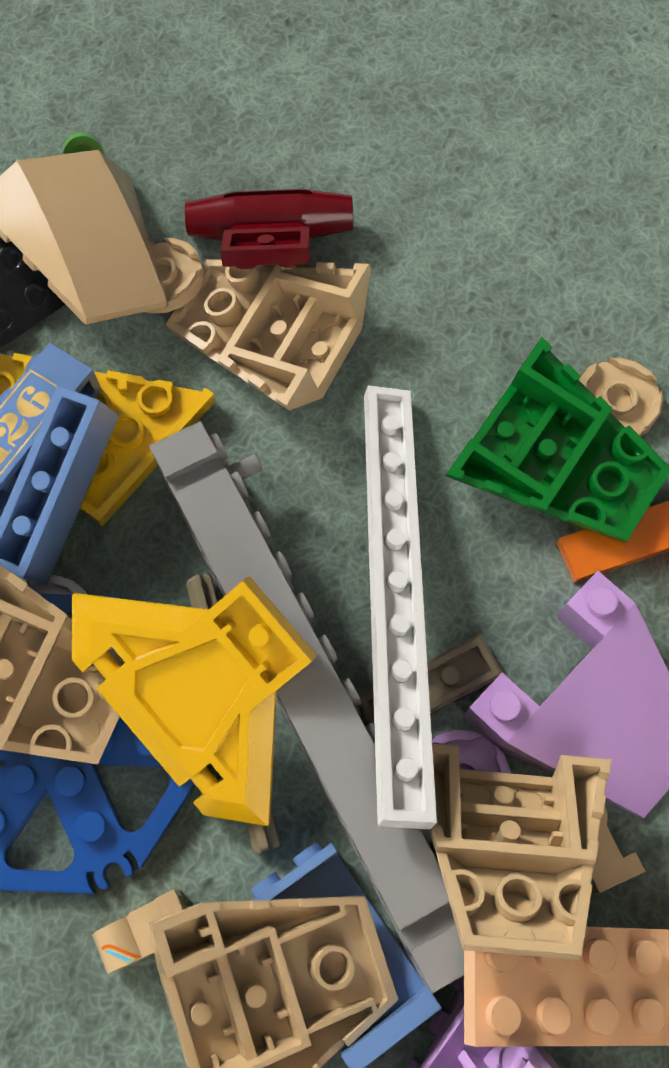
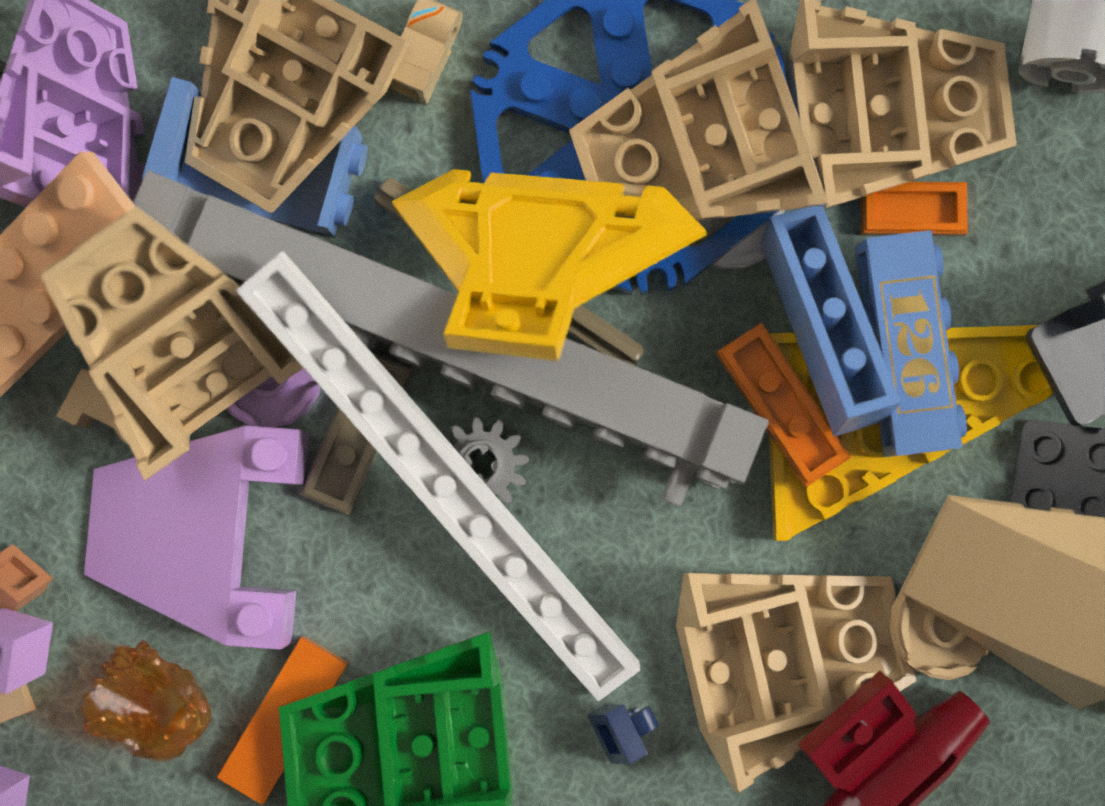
camera: 135 degrees right, 15 degrees up
none -> light grey gear [452,417,529,504]
none -> dark blue tile [587,704,659,765]
none -> orange tile [715,322,852,487]

